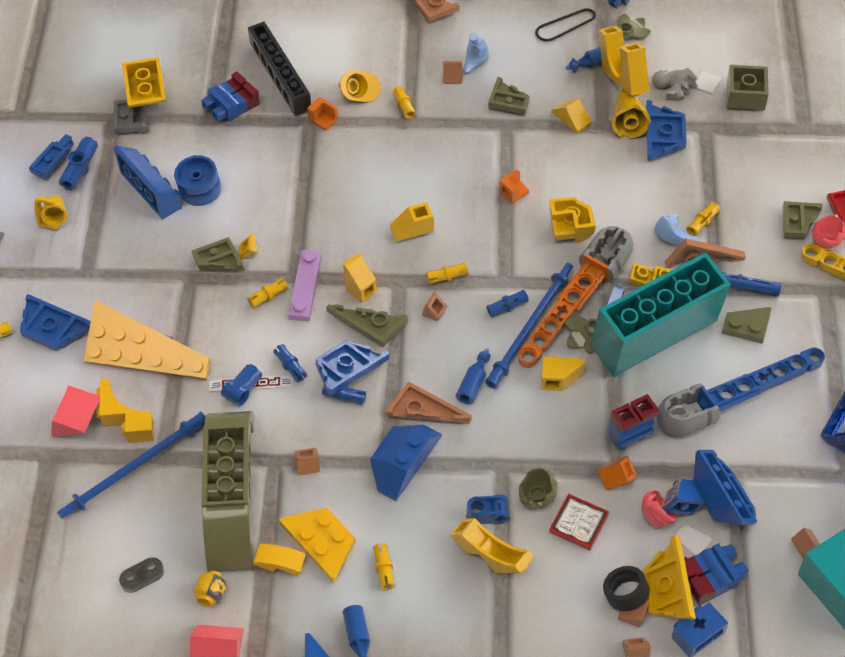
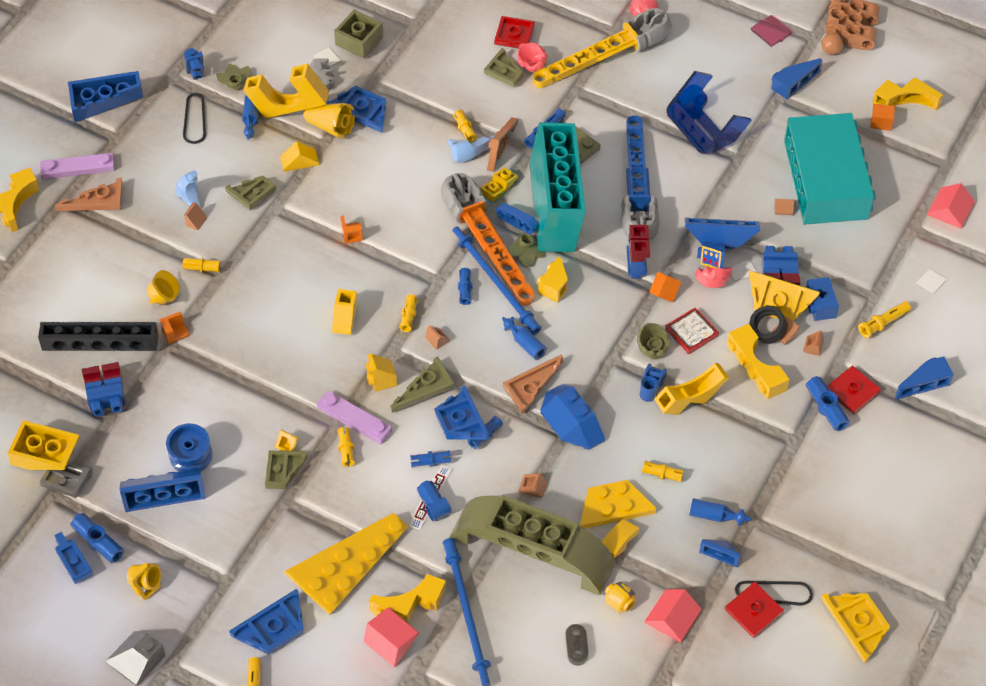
camera: 65 degrees left, 0 degrees up
yellow brick [549,197,596,243] -> none
none -> yellow arch [727,323,790,399]

